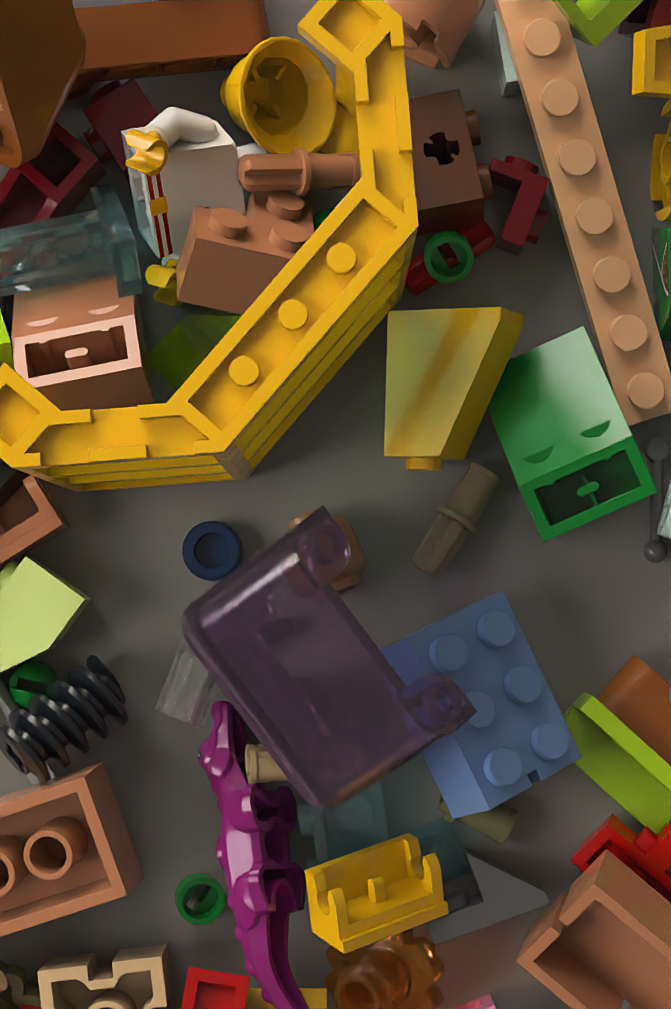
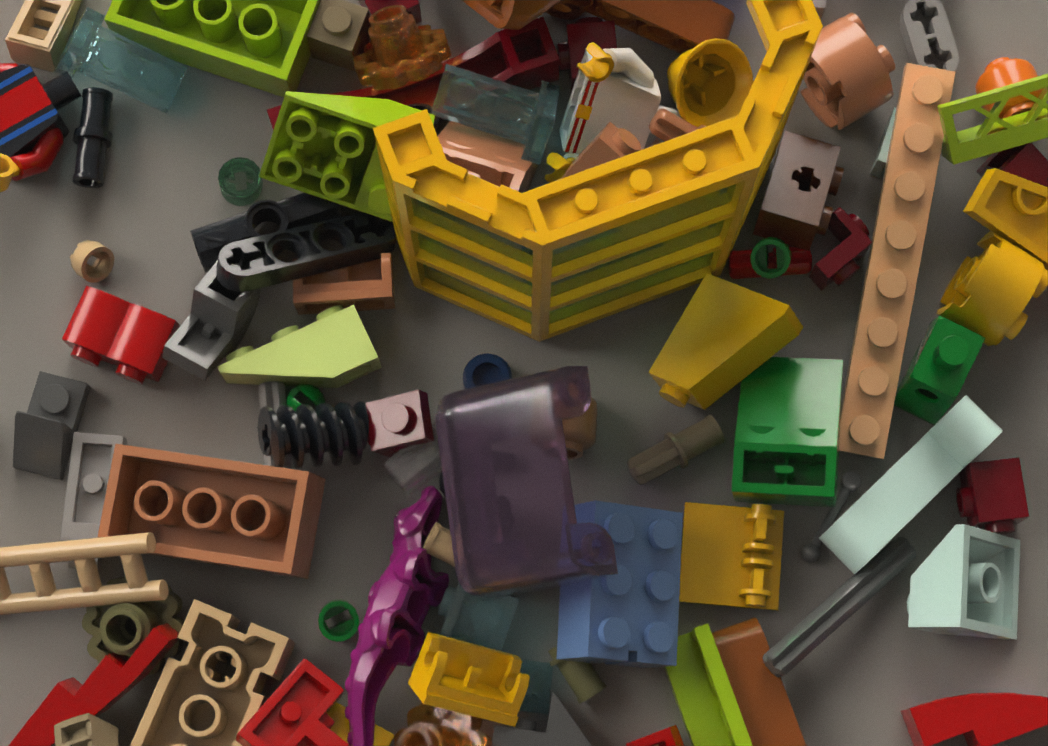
camera: 30 degrees right, 10 degrees down
none -> bracket [365,389,434,458]
none -> yellow hinge [679,502,784,611]

